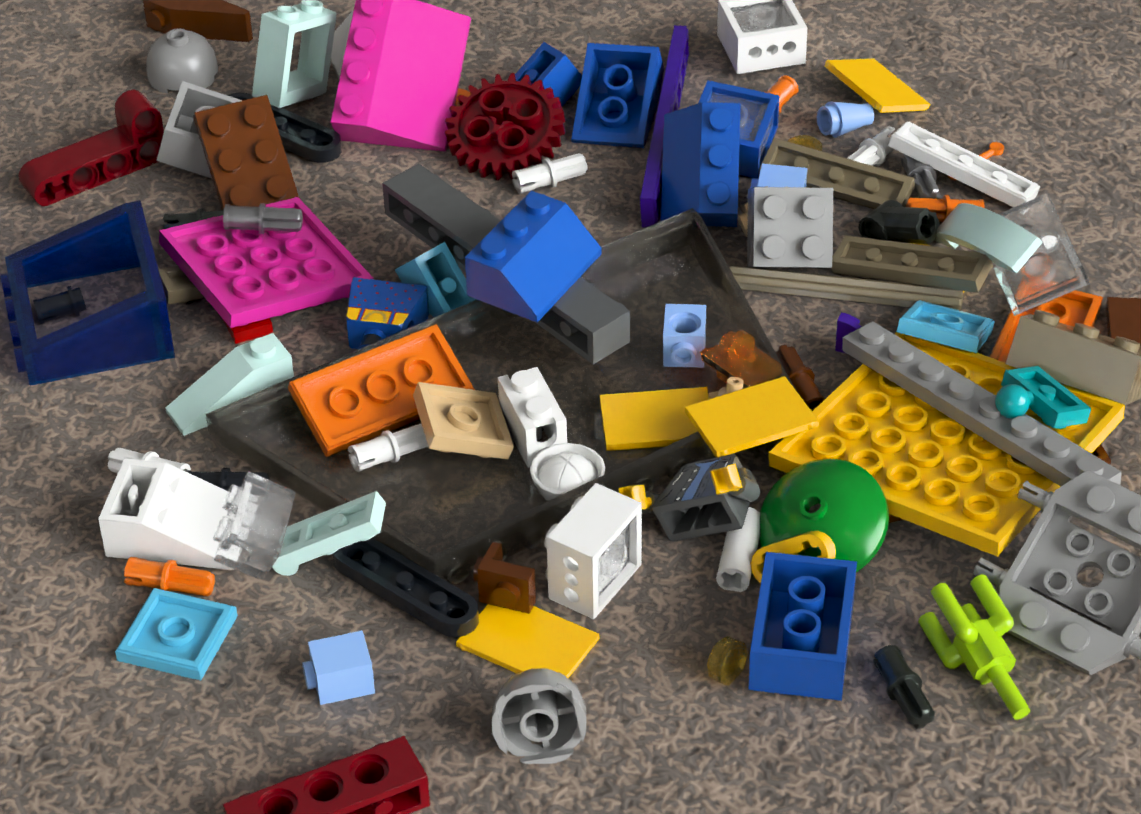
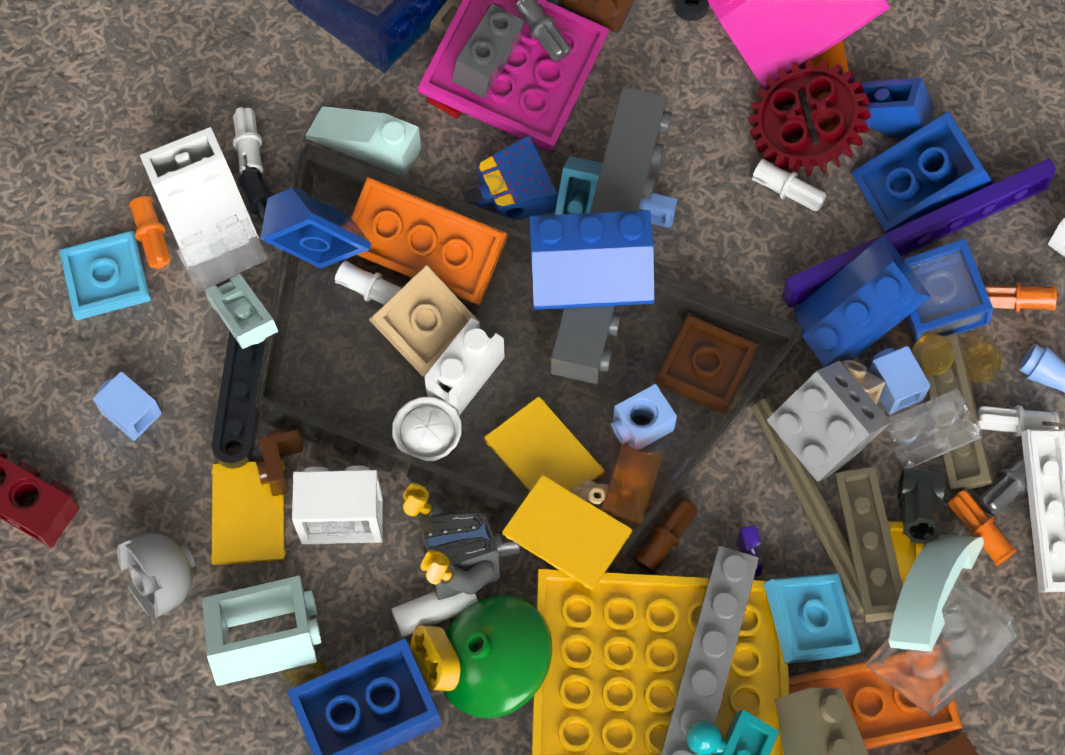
camera: 55 degrees right, 25 degrees up
none -> light aqua window [202,575,322,686]
none -> blue slope [260,187,371,269]
none -> dark grey brick [452,3,525,99]
none -> reddish brown tile [655,314,759,415]
none -> clear brick [885,389,982,468]
none -> clear yellow tile [912,334,954,376]

